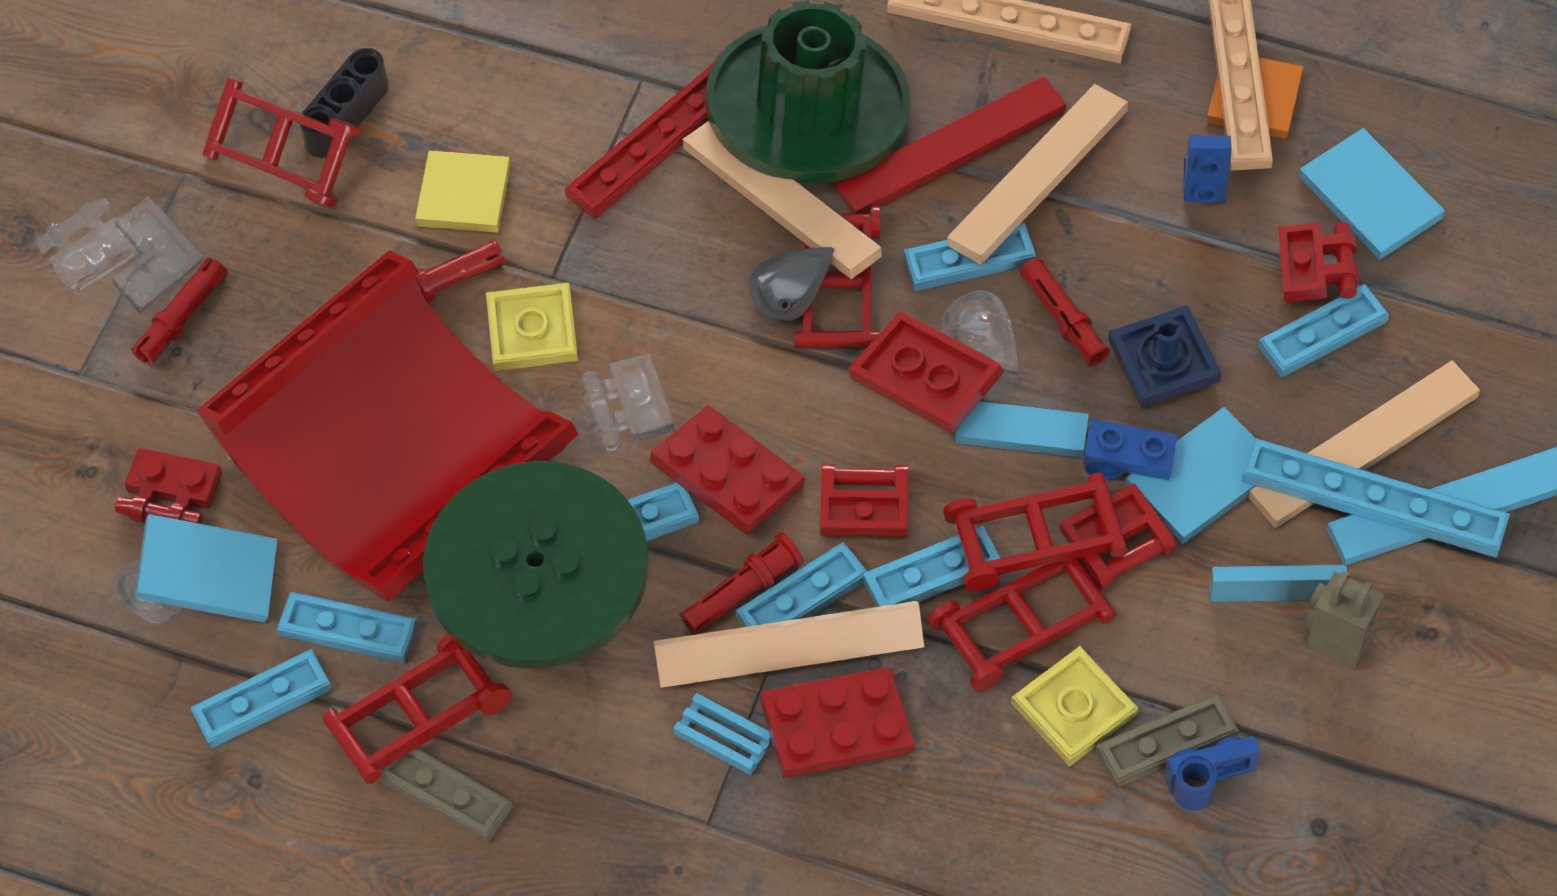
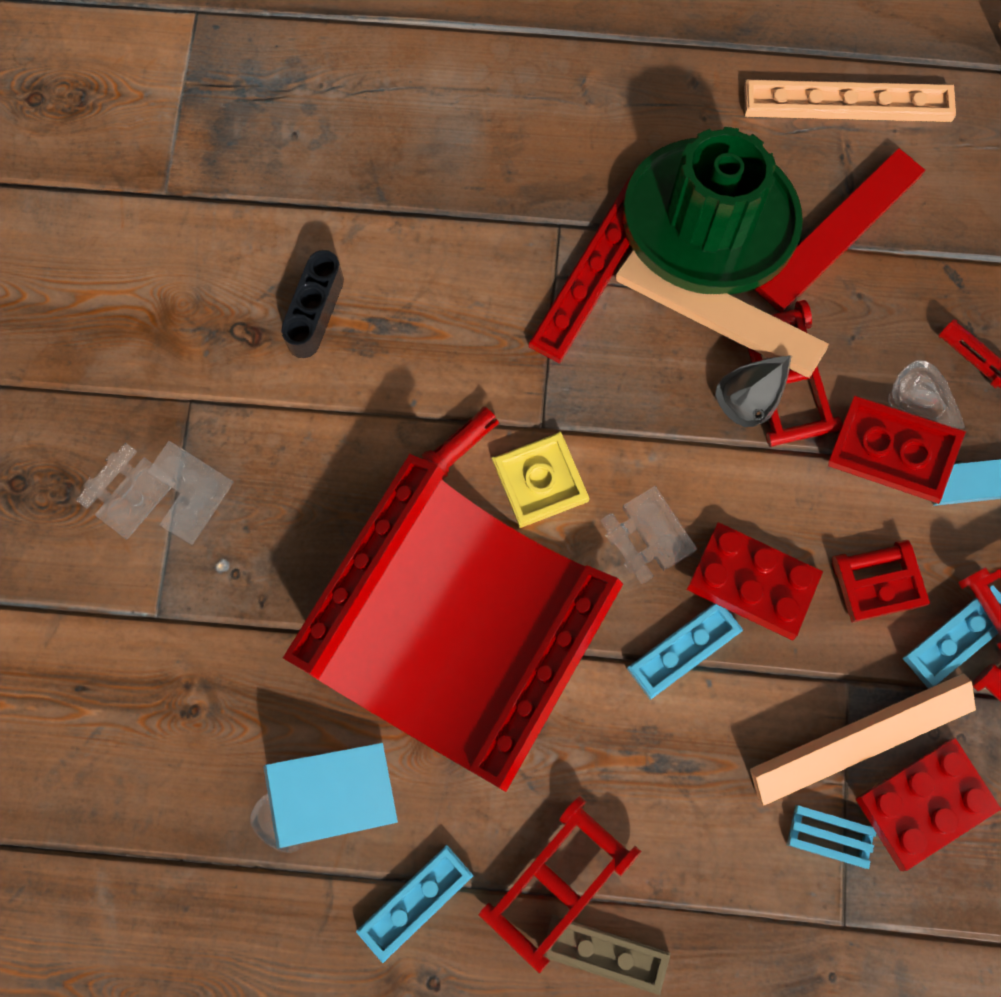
camera: 15 degrees left, 15 degrees up
red plate [115,448,222,524] -> none
red pin [131,257,228,366] -> none
red piece [202,77,362,207] -> none
medium azure tile [277,591,418,664] -> none
light yellow tile [415,150,511,233] -> none
dark green piece [423,461,649,669] -> none
red pin [679,532,804,635] -> none
medium azure tile [736,542,868,627] -> none
medium azure tile [904,222,1036,292] -> none
light nougat tile [947,84,1128,265] -> none

